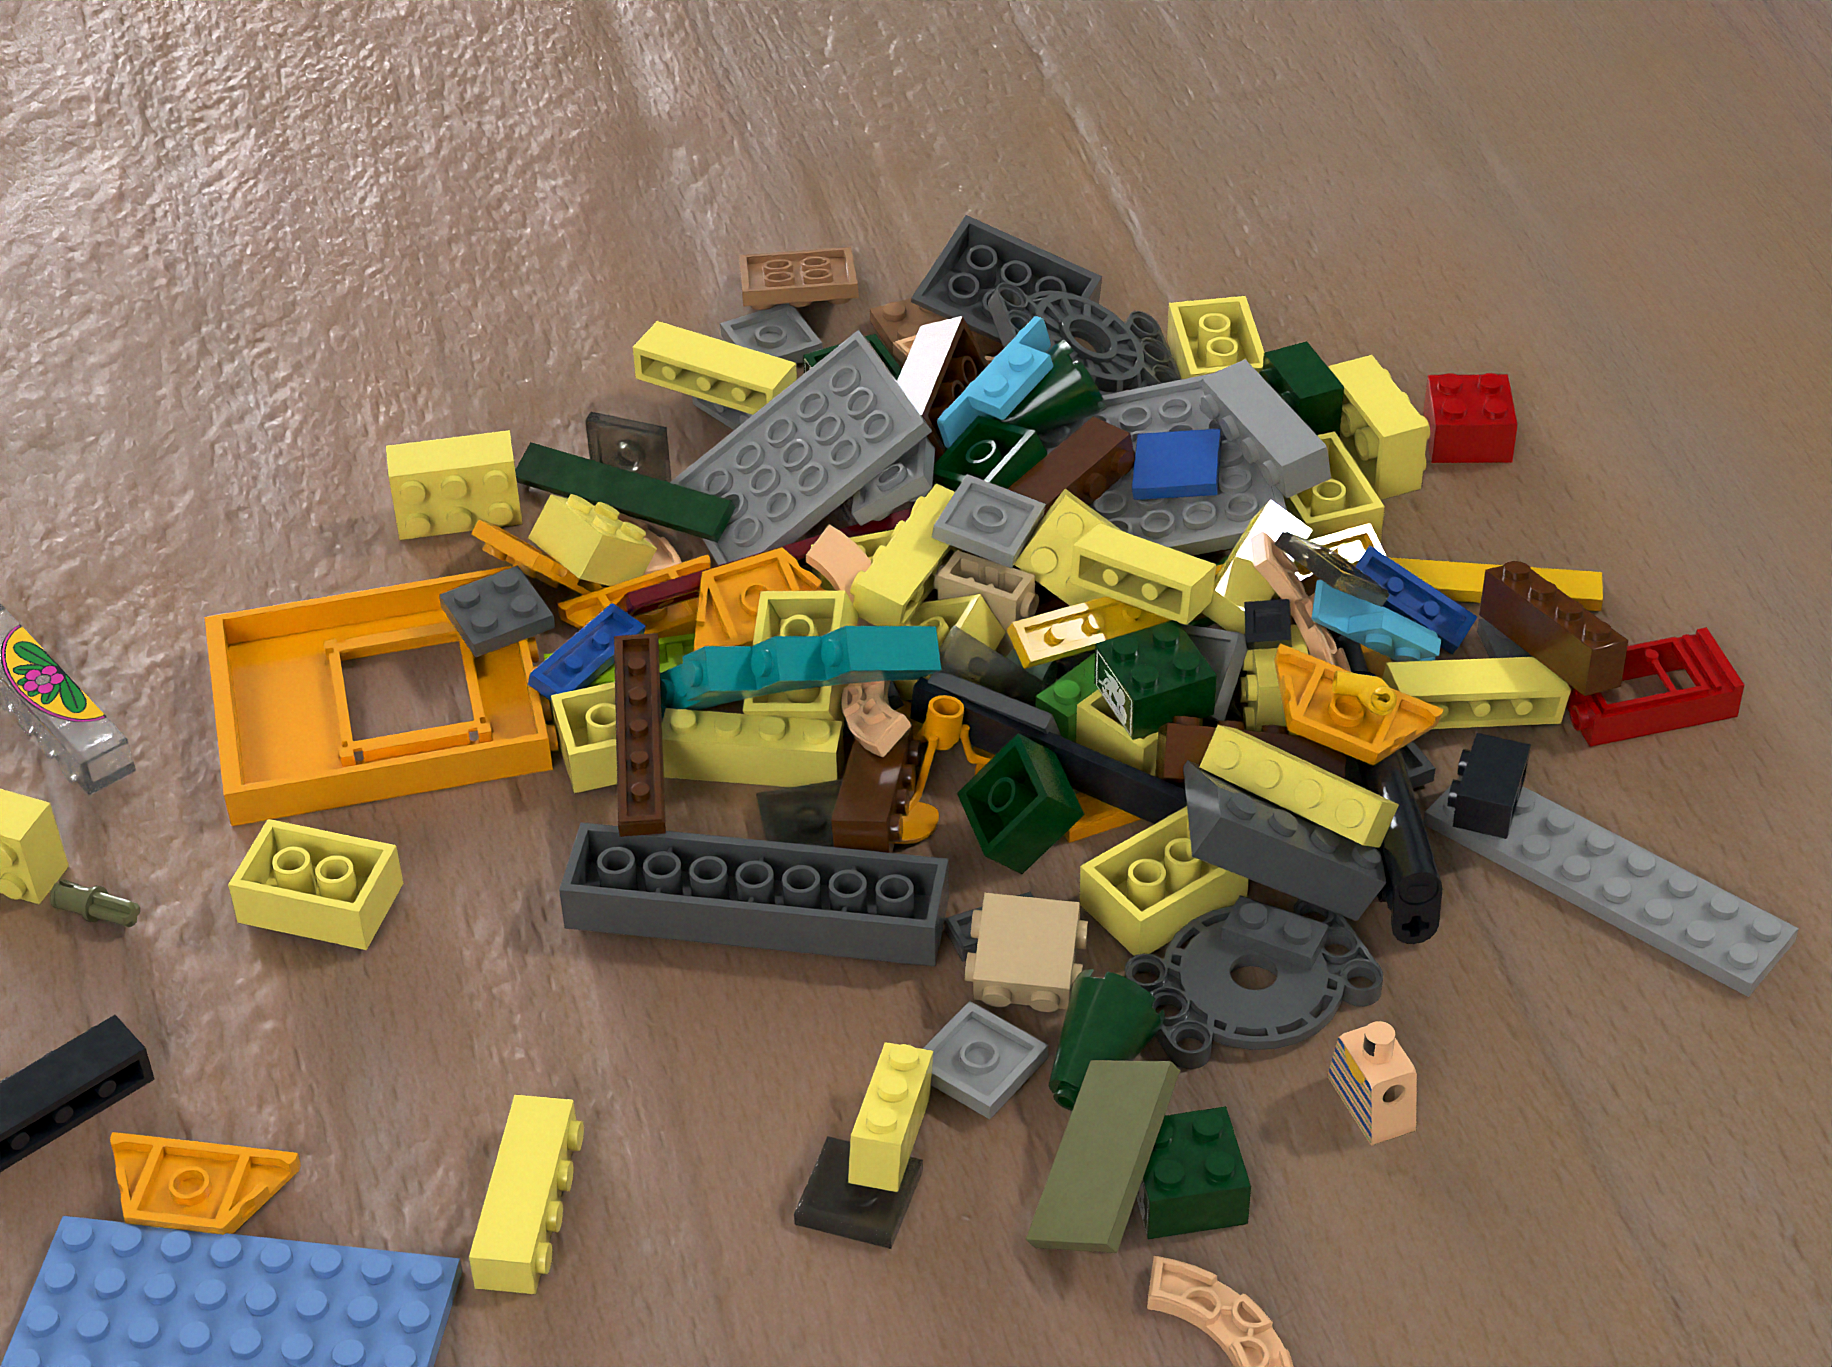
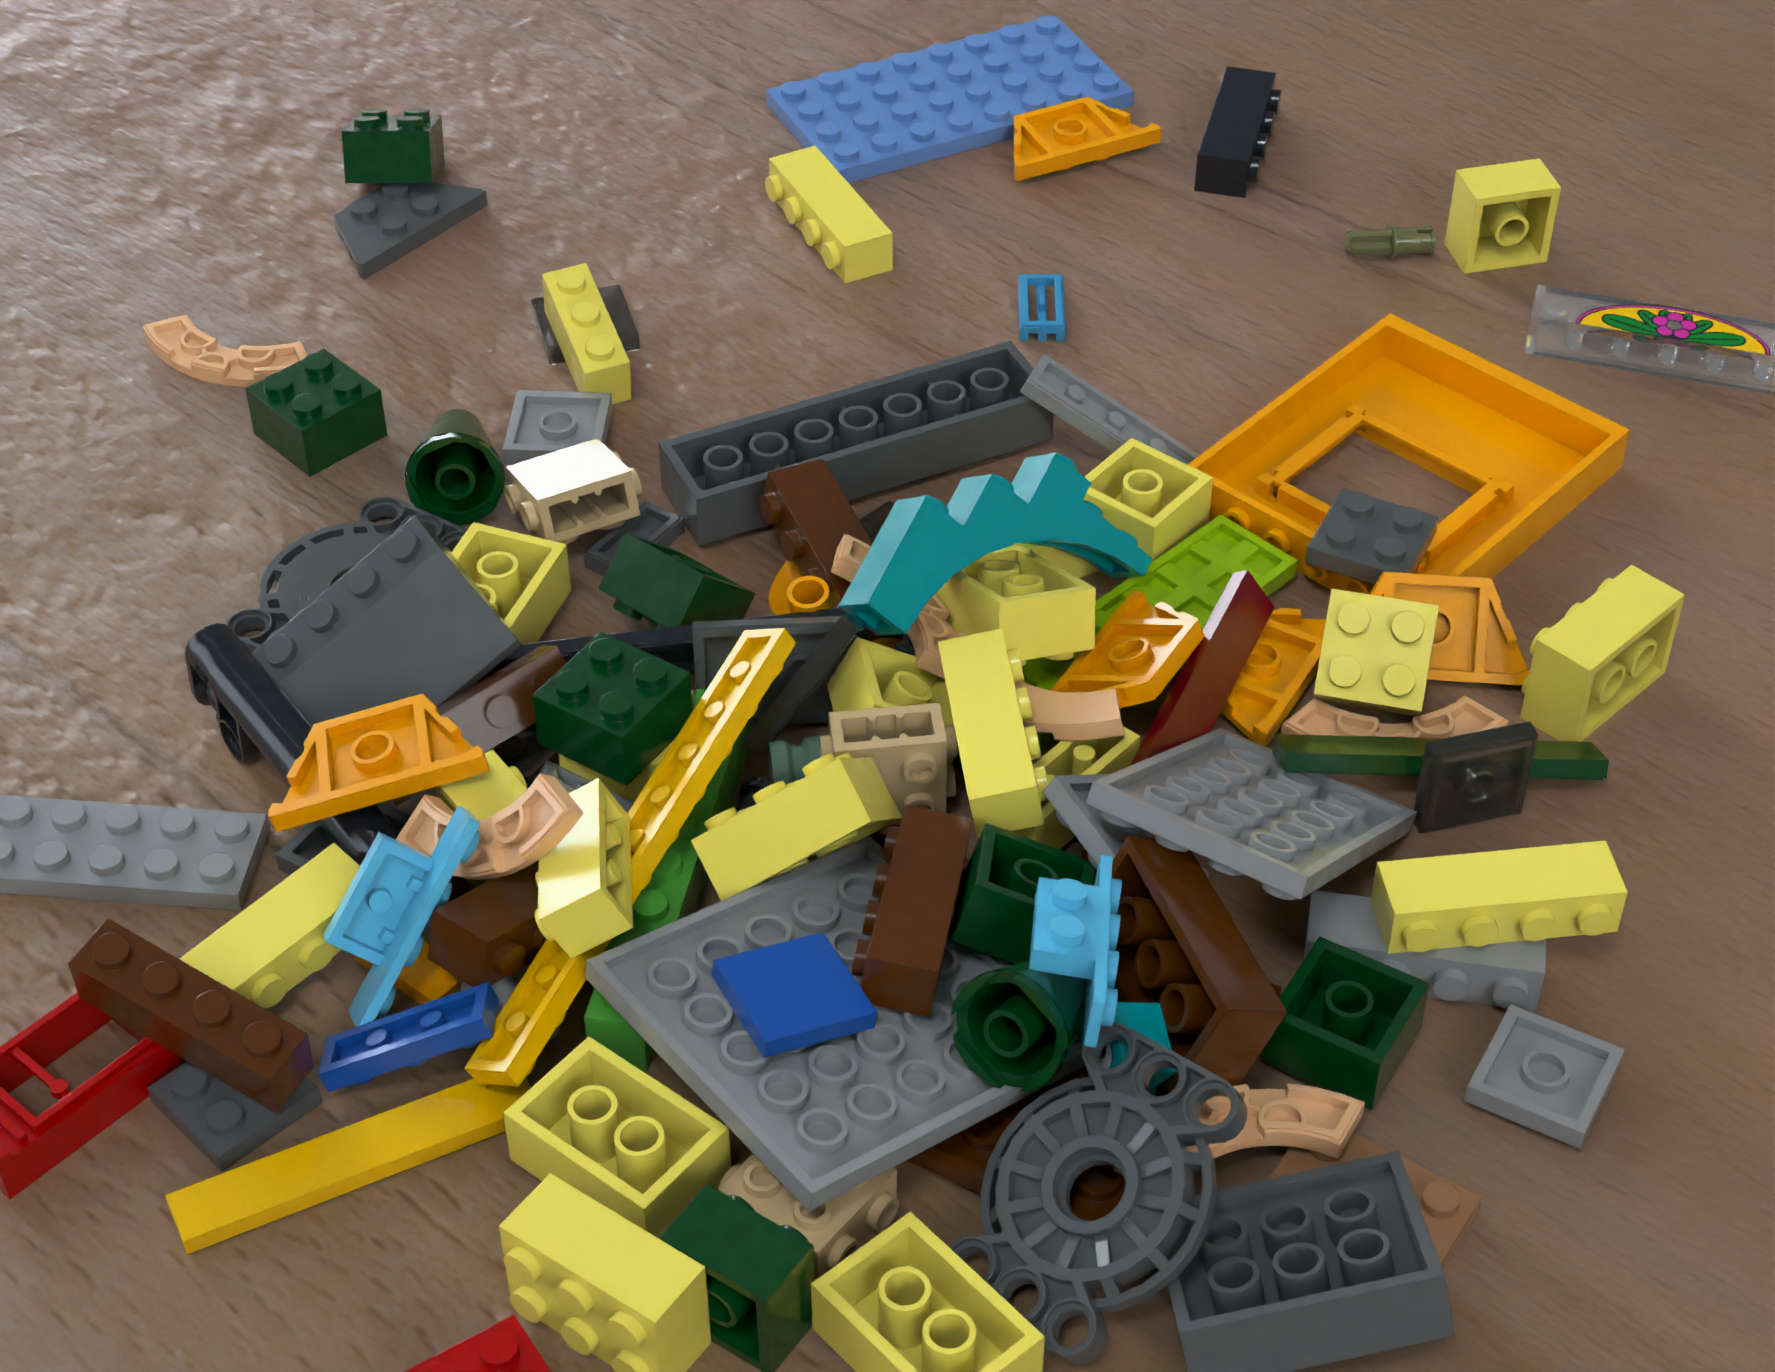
camera: 145 degrees right, 0 degrees up
light yellow brick [228,819,404,950] -> none
blue plate [528,603,646,701] -> none
reddish brown tile [614,633,666,837] -> none
medium nougat plate [739,247,859,310] -> none
light grey plate [932,474,1046,569] -> none
olive tile [1026,1060,1180,1253] -> none
light yellow brick [1070,523,1216,625] -> none
light yellow brick [1199,725,1399,848] -> none
light grey brick [1201,359,1331,499] -> none
black plate [1244,599,1292,650] -> none
clear smoke tile [1275,531,1390,607] -> none
light nougat torso [1328,1021,1417,1146] -> none
yellow arm [1332,671,1397,715] -> none
black brick [1447,733,1531,839] -> none
none -> dark azure tile [1018,274,1066,341]
none -> light grey tile [1019,354,1199,464]

